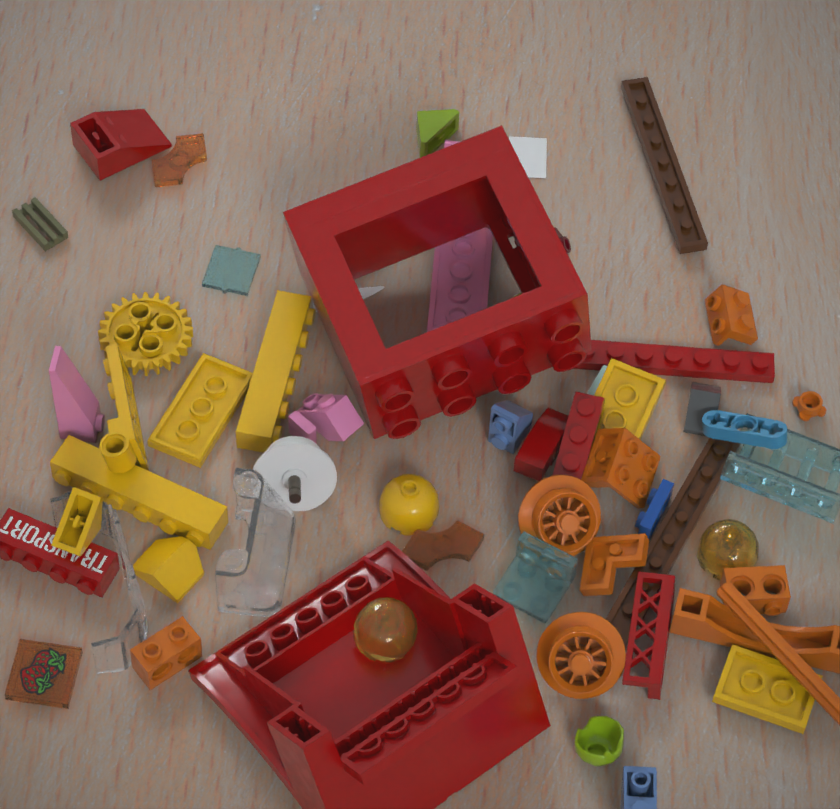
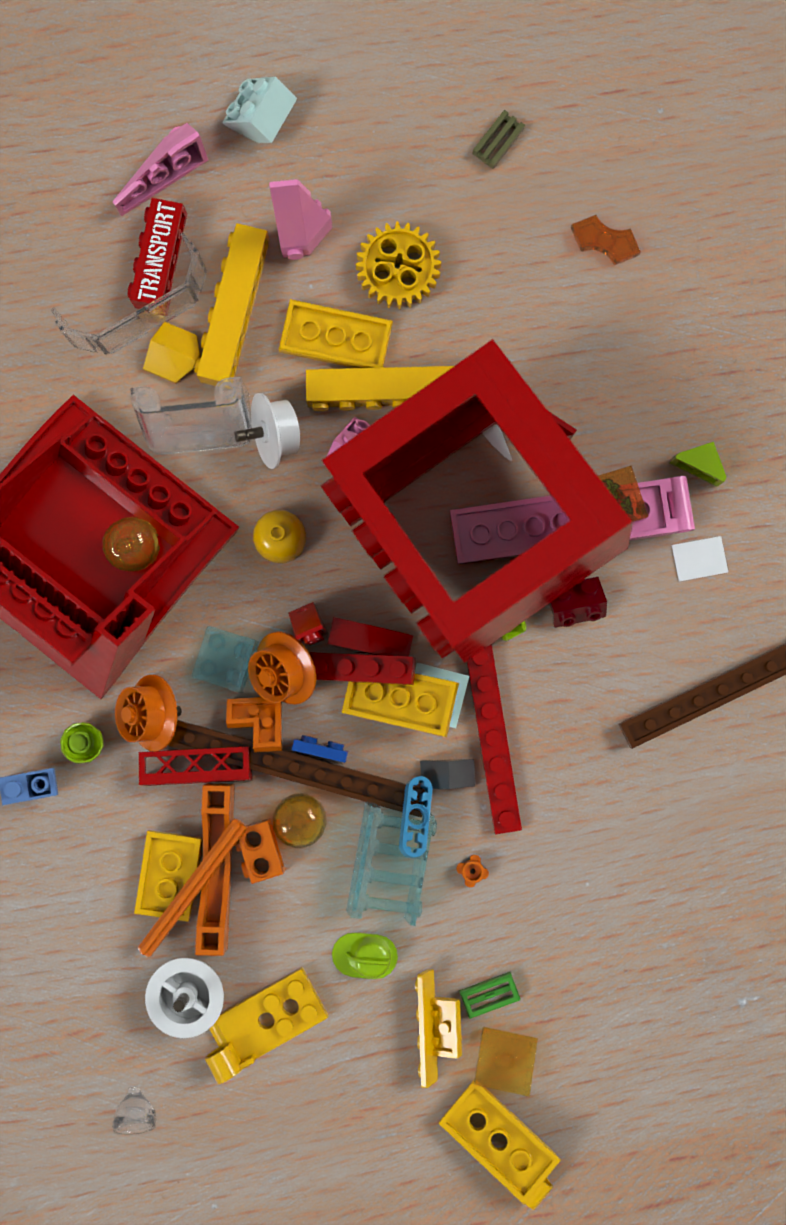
camera: 80 degrees right, 30 degrees up
clear orange tile [5,639,83,709] -> none
yellow slope [51,487,103,556] -> none
red slope [70,109,172,181] -> none
yellow hinge [99,343,149,473] -> none
orange brick [130,616,203,690] -> none
clear light blue piece [202,245,261,296] -> none
bright pink tile [288,411,317,443] -> none
clear orange tile [402,521,484,571] -> none
medium blue slope [488,400,533,454] -> none
orange bracket [581,428,660,509] -> none
orange bracket [705,284,758,346] -> none
none -> red slope [288,602,328,646]

